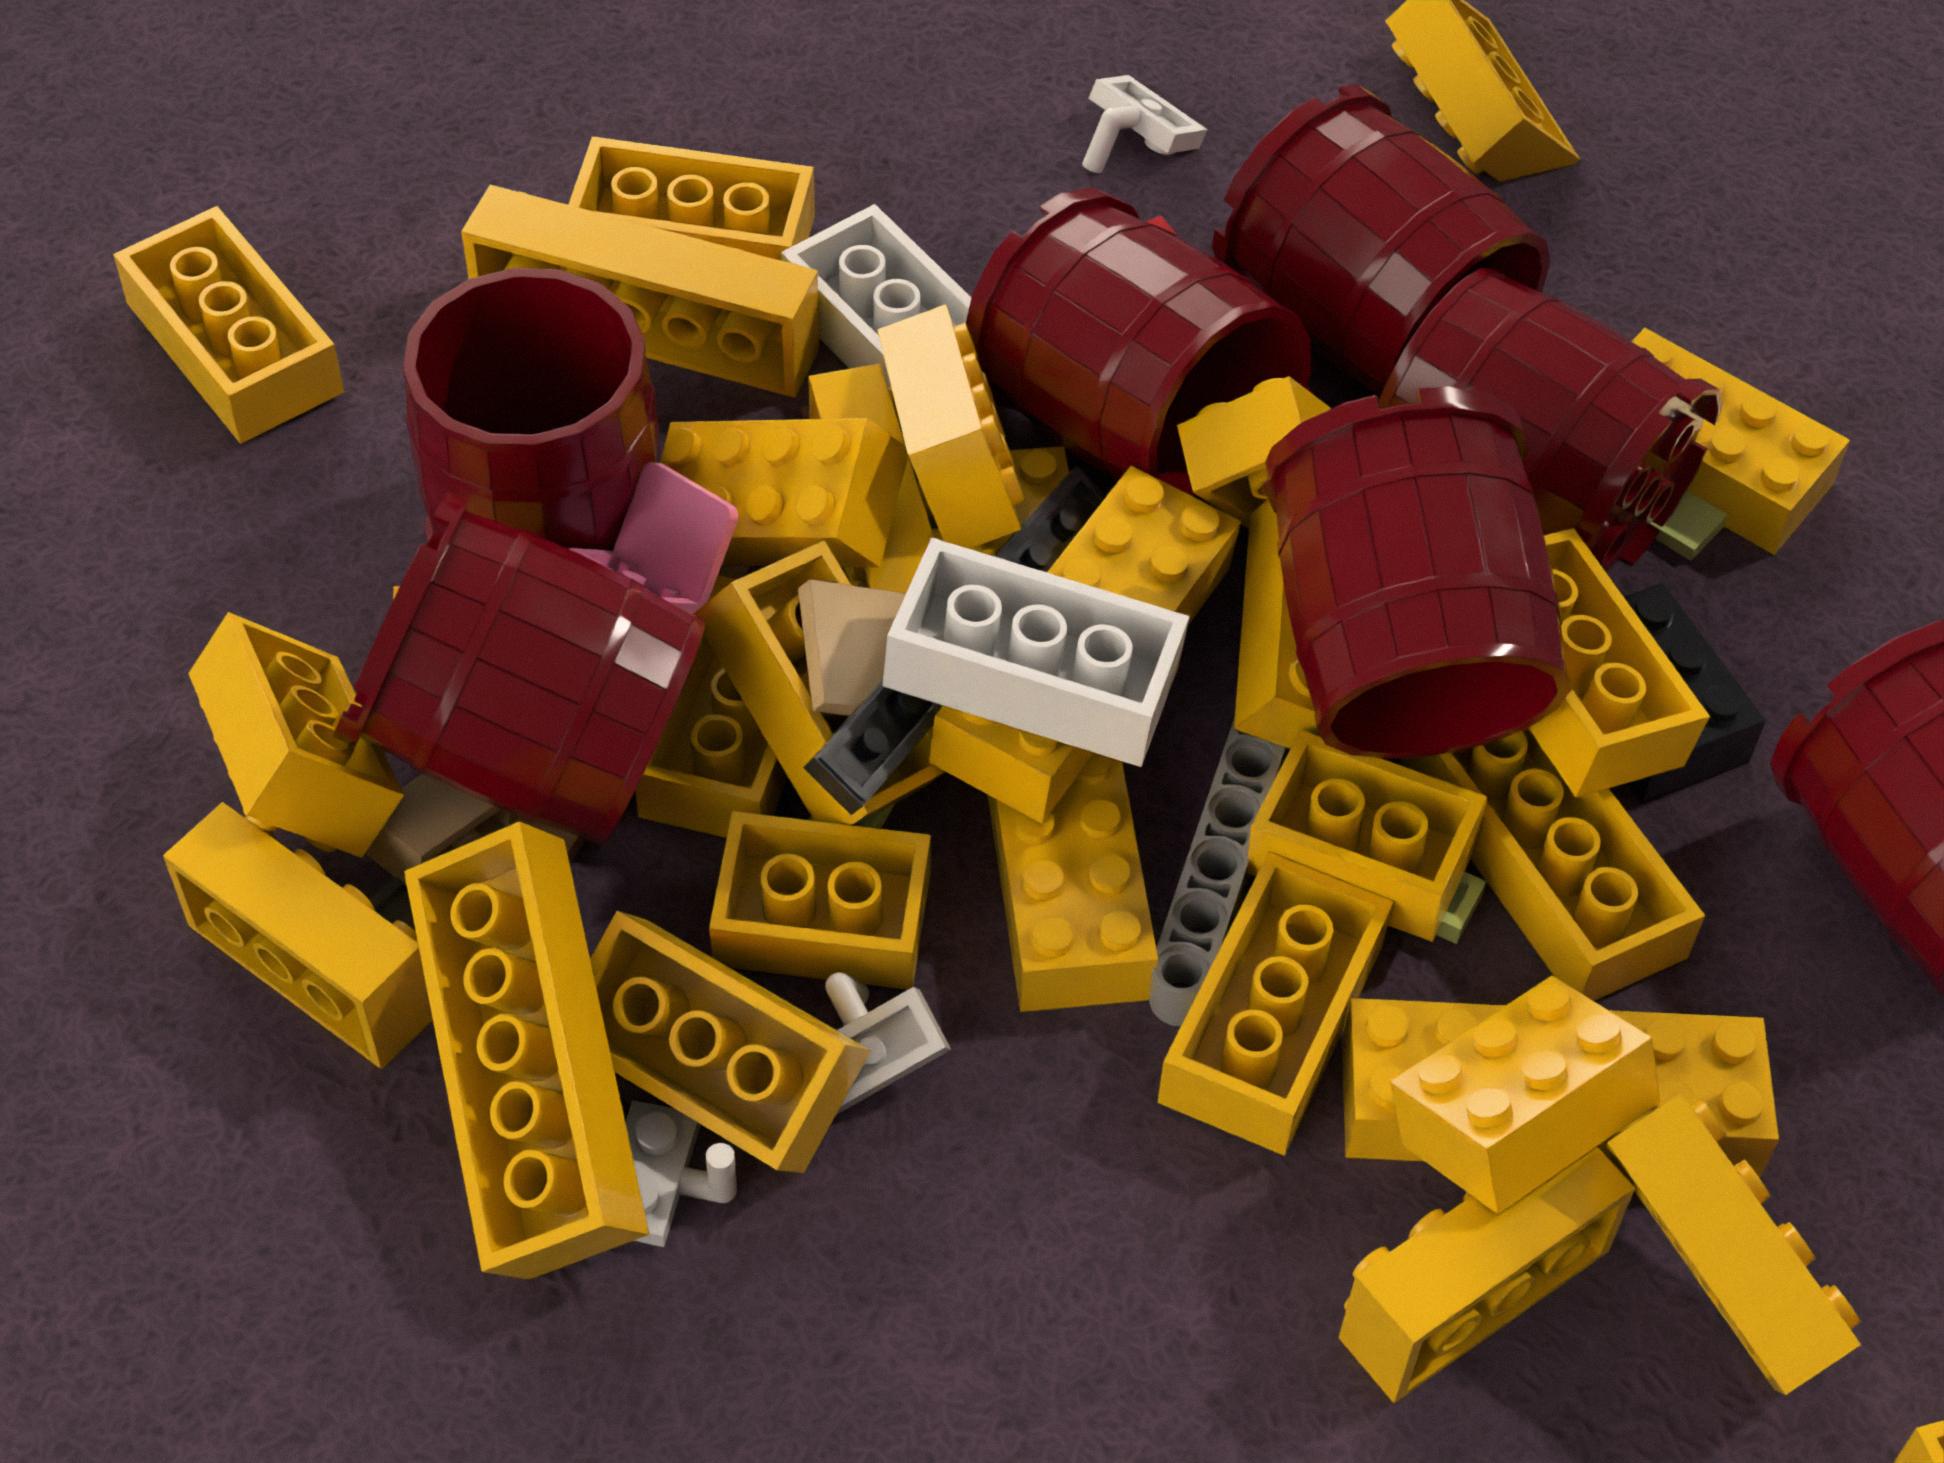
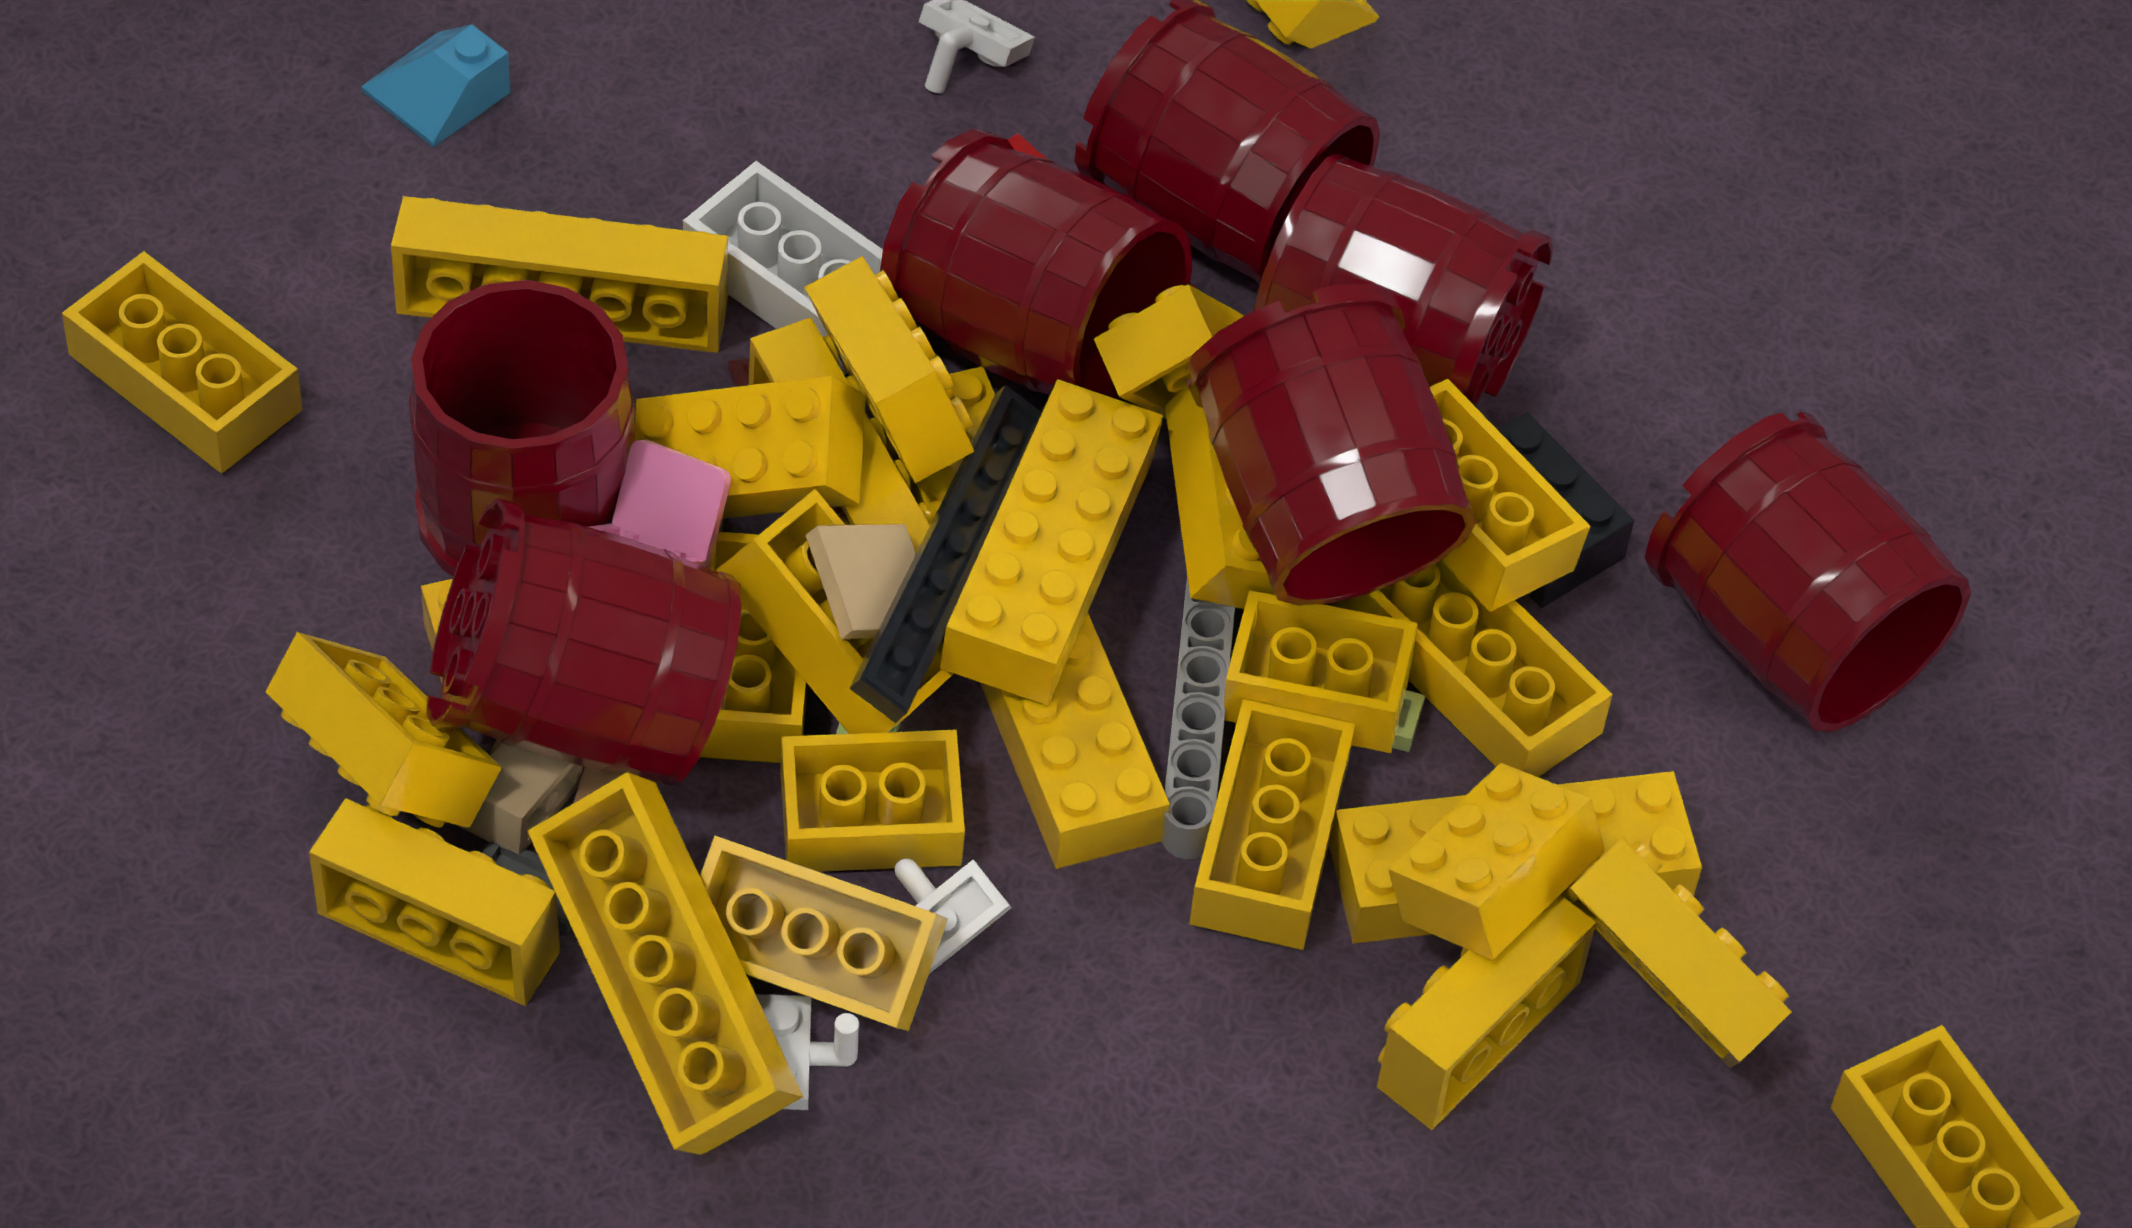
camera: 15 degrees left, 0 degrees up
yellow brick [568,137,815,261] -> none
white brick [883,538,1190,767] -> none
yellow brick [1631,327,1850,555] -> none
yellowish green tile [1649,491,1727,561] -> none
none -> dark azure slope [361,24,510,148]

